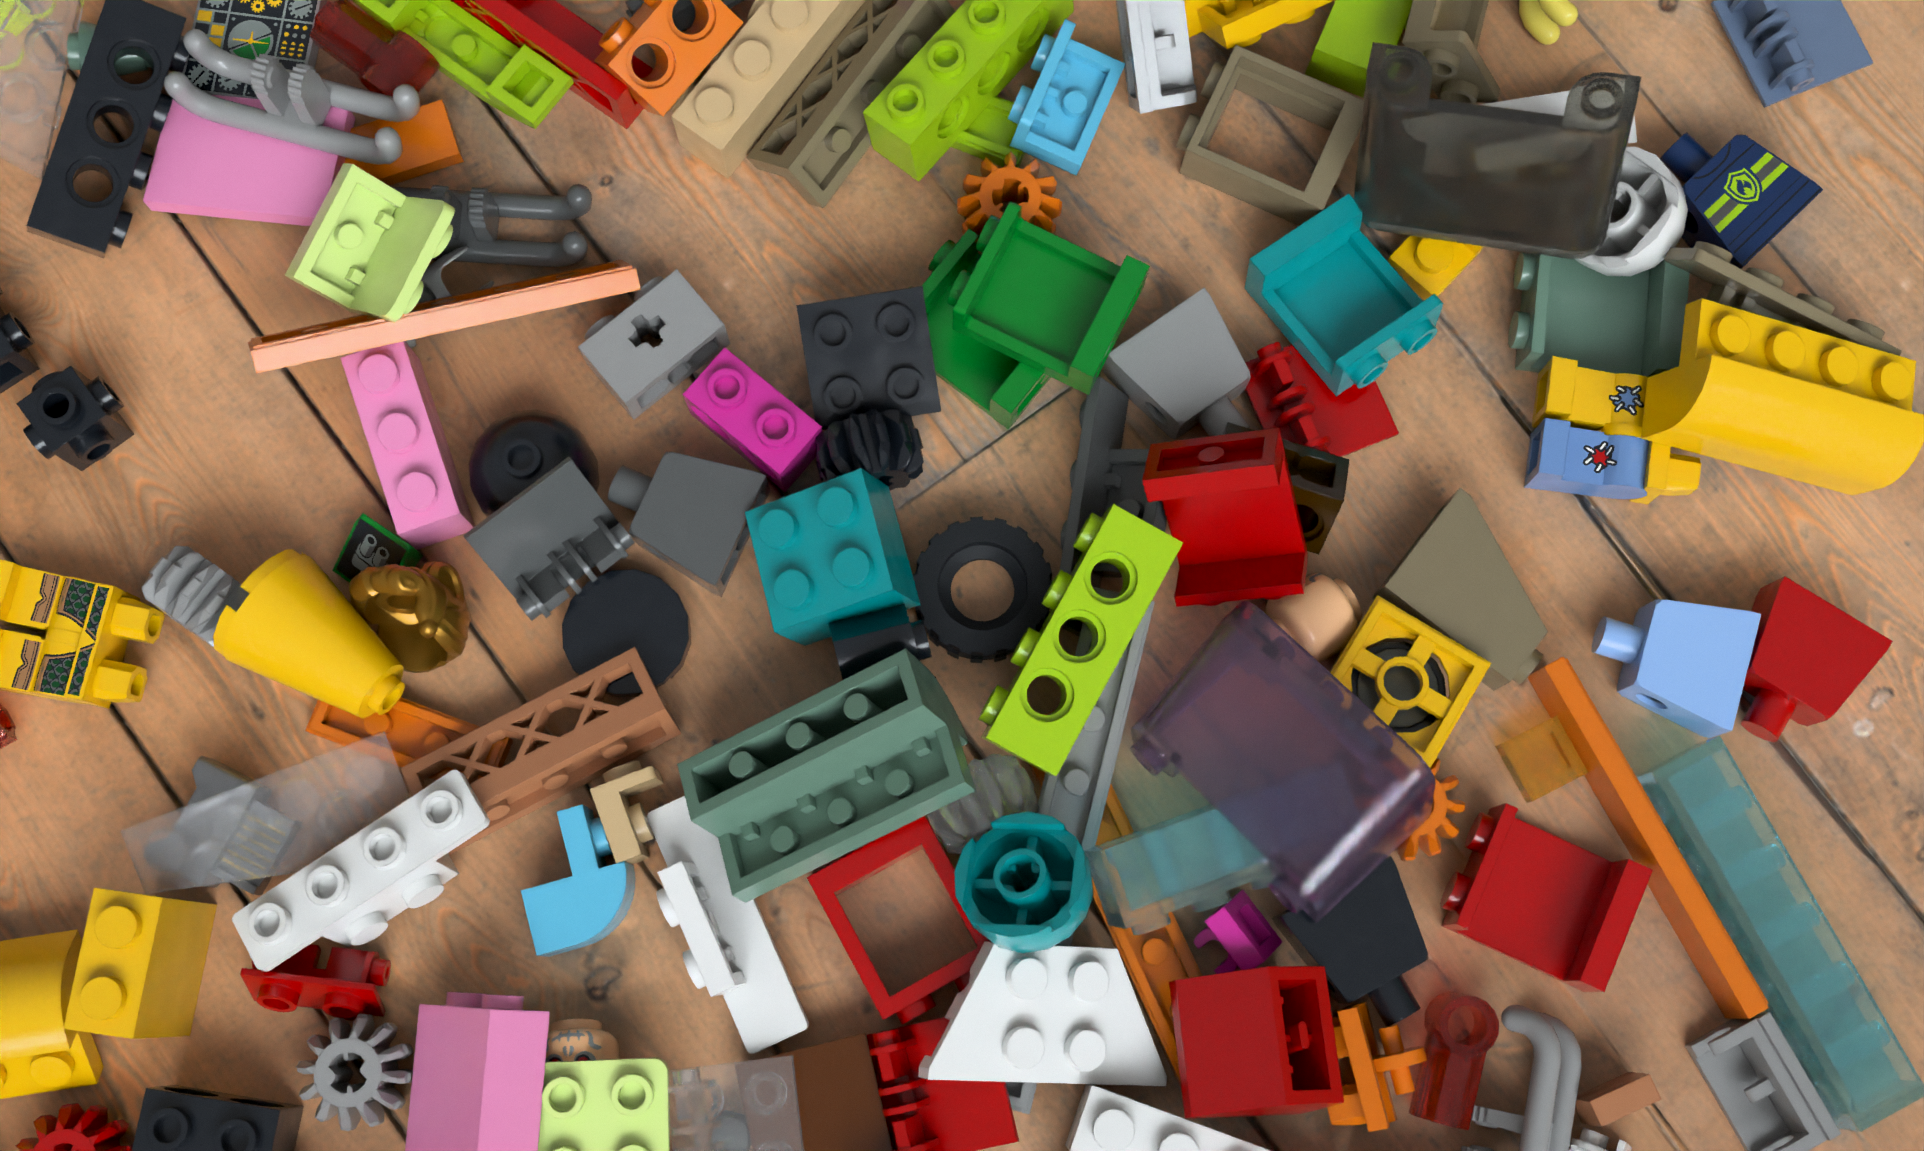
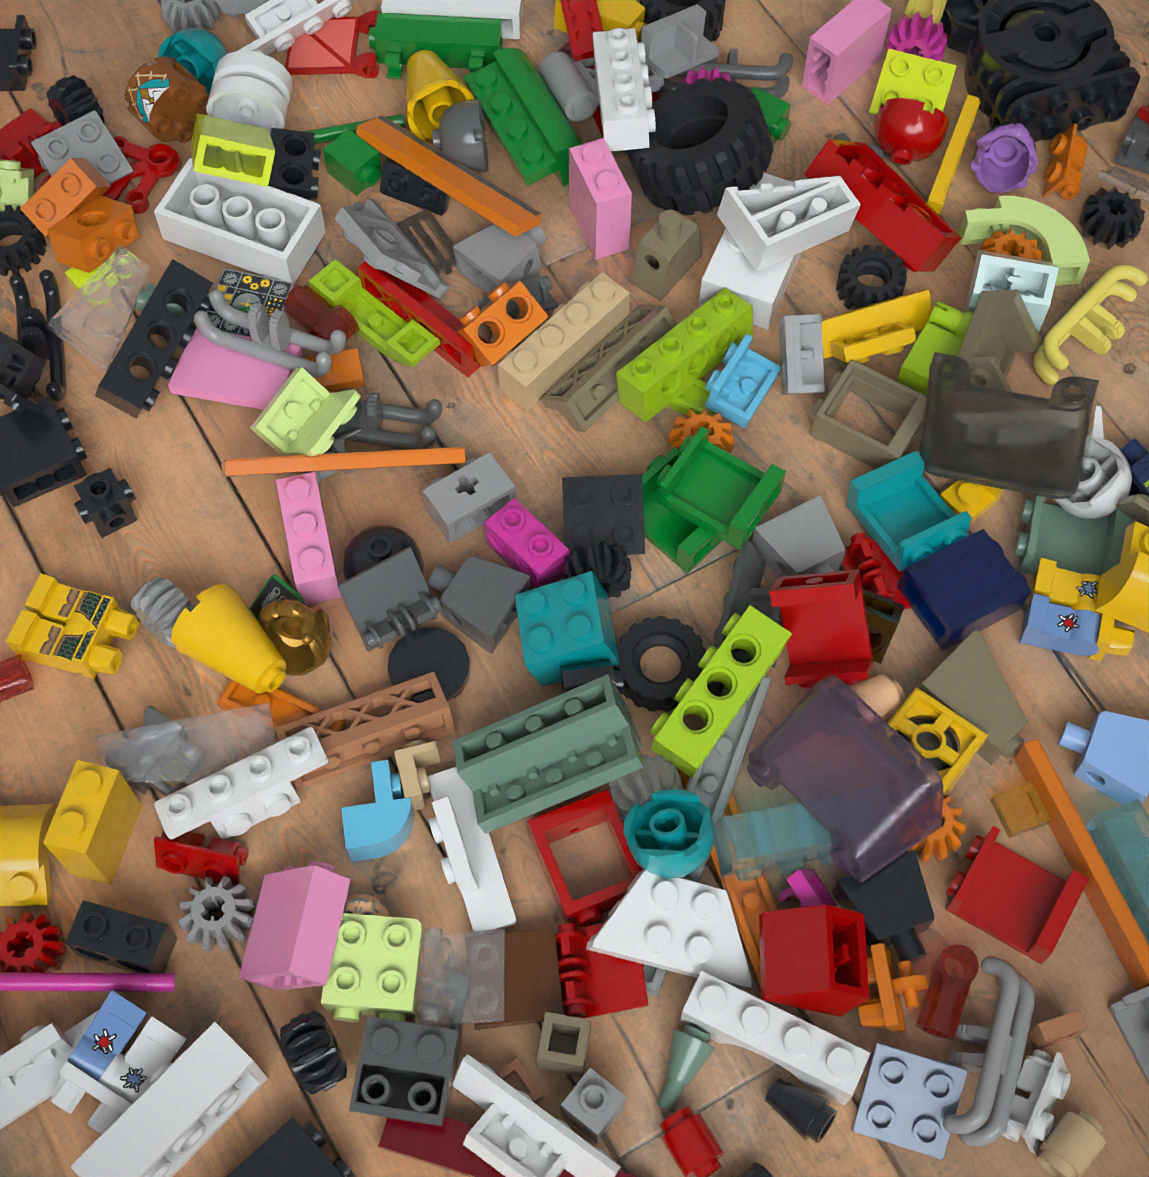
camera: 10 degrees right, 15 degrees down
none -> clear blue brick [897,529,1032,651]

